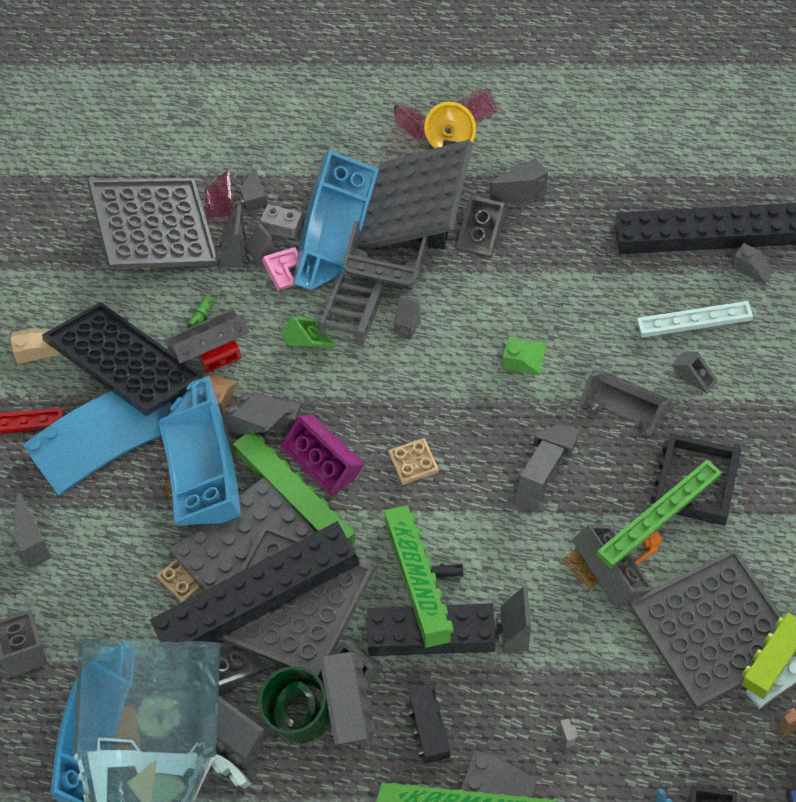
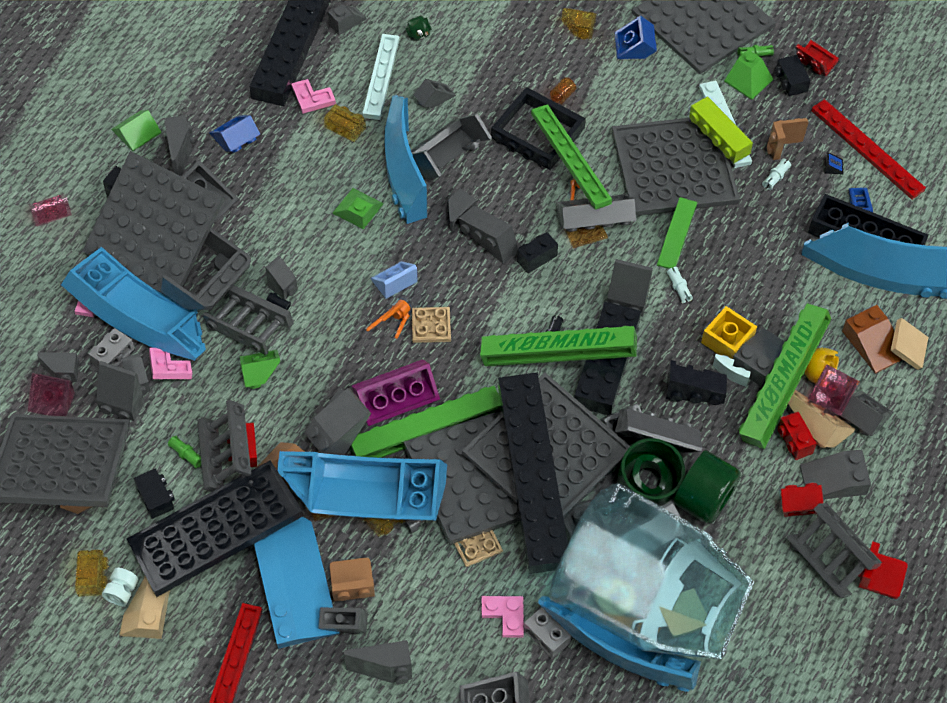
camera: 75 degrees left, 0 degrees up
yellow dish [424,102,476,148] -> none
clear pink slope [456,88,498,124] -> none
light grey plate [560,719,578,748] -> none
none -> clear yellow brick [75,550,108,596]
none -> light aqua wheel [102,568,139,607]
none -> bright green slope [112,110,162,151]
none -> black brick [133,468,175,519]
none -> slope [209,115,260,153]
none -> black pin [266,292,291,310]
none -> bright pink plate [291,79,336,114]
none -> dark grey slope [319,607,368,633]
none -> clear yellow brick [324,104,366,142]
none -> medium nougat bracket [330,558,375,602]
none -> orange plant [366,300,411,339]
none -> light blue slope [370,261,417,299]
none -> dark azure slope [385,95,427,224]
none -> dark green head [405,15,432,41]
none -> bright pink plate [482,596,524,638]
none -> black brick [517,232,558,274]
none -> clear orange brick [550,77,576,104]
none -> bright green slope [657,197,697,270]
none -> light aqua pin [667,267,693,303]
none -> dark green piece [673,450,741,524]
none -> yellow brick [701,306,757,359]
none -> light aqua slope [713,354,751,387]
none -> light aqua pin [762,159,791,190]

